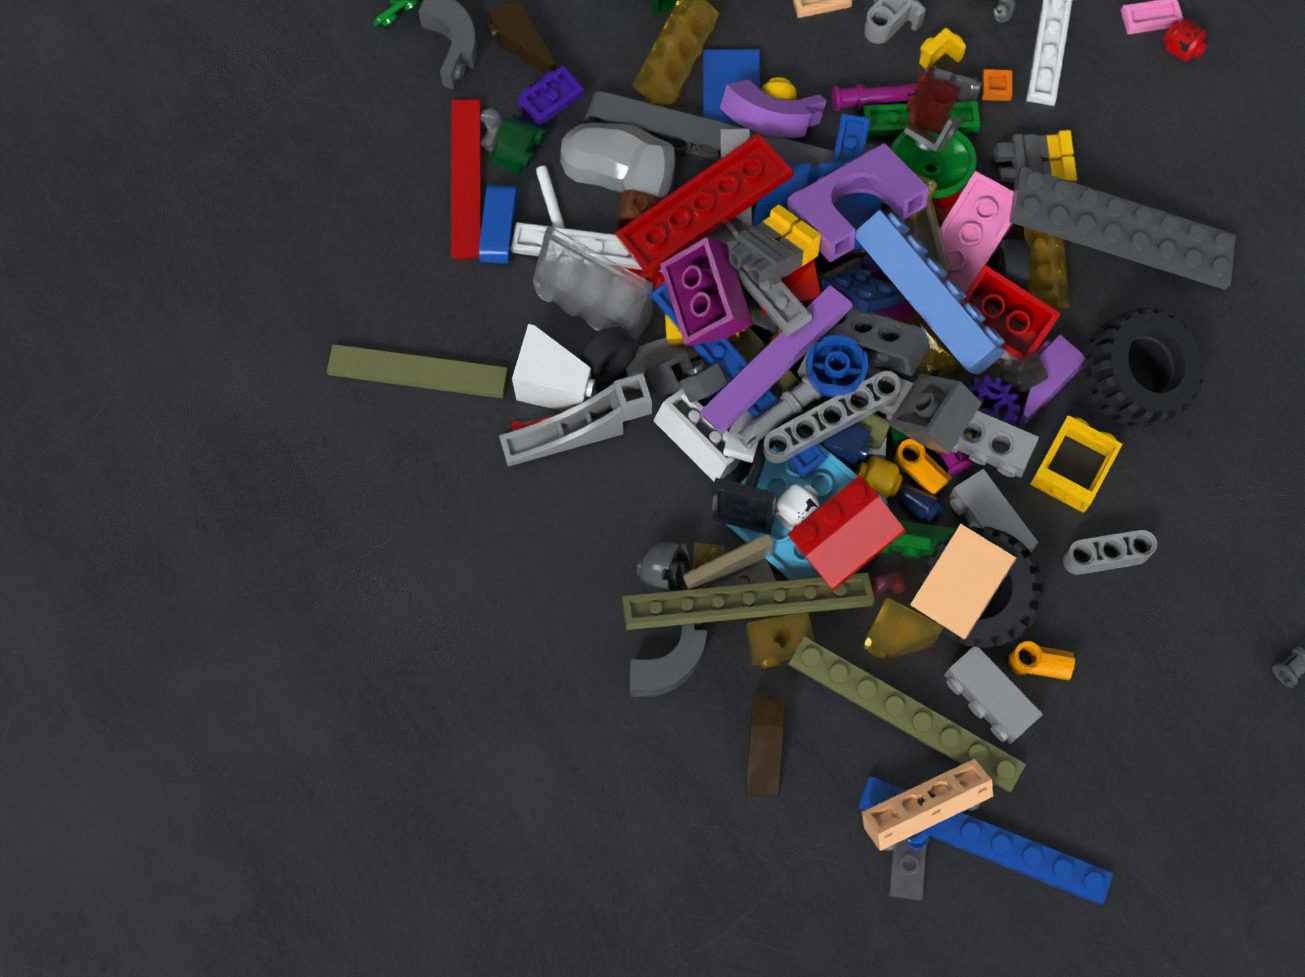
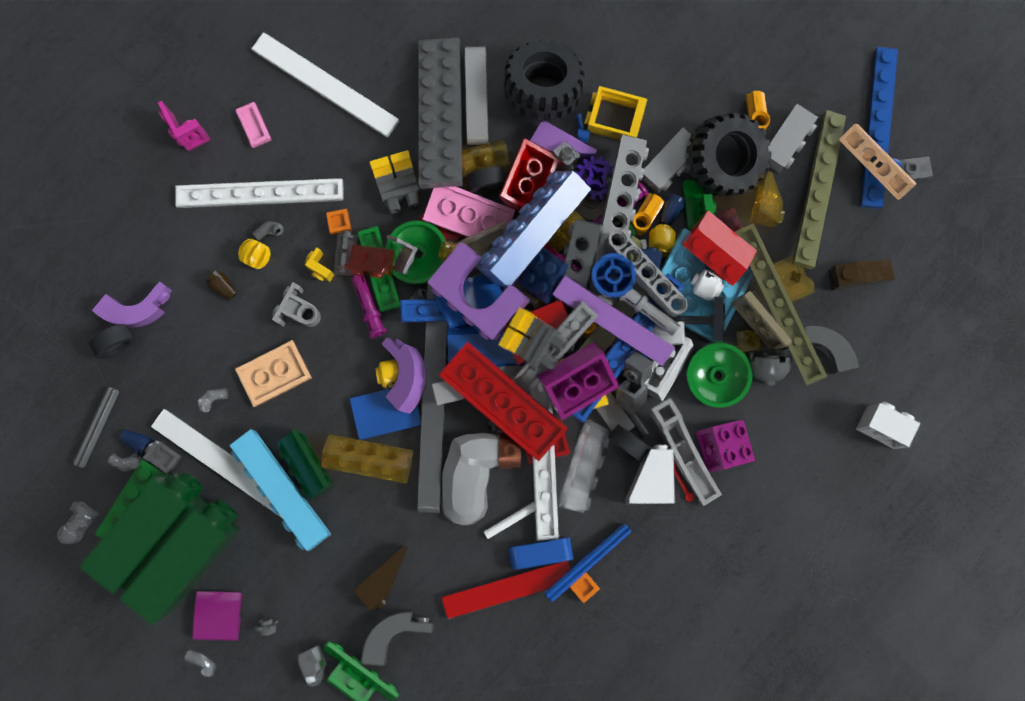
camera: 105 degrees left, 10 degrees up
olive tile [327,344,508,399] -> none
clear arm [480,109,502,151] -> none
dark green cylinder [489,114,547,176] -> none
dark purple bracket [518,66,584,126] -> none
dark grey slope [888,374,982,454] -> none
light nougat tile [910,524,1017,639] -> none
light grey beam [1063,530,1157,575] -> none
red head [1163,19,1208,62] -> none
none -> white tile [252,32,399,138]
none -> light grey beam [465,47,488,145]
none -> blue axle [544,523,631,602]
none -> orange plate [570,573,600,603]
none -> blue hand [576,114,590,143]
none -> green dish [687,343,752,408]
none -> magenta bracket [696,420,755,473]
none -> white brick [856,402,920,449]

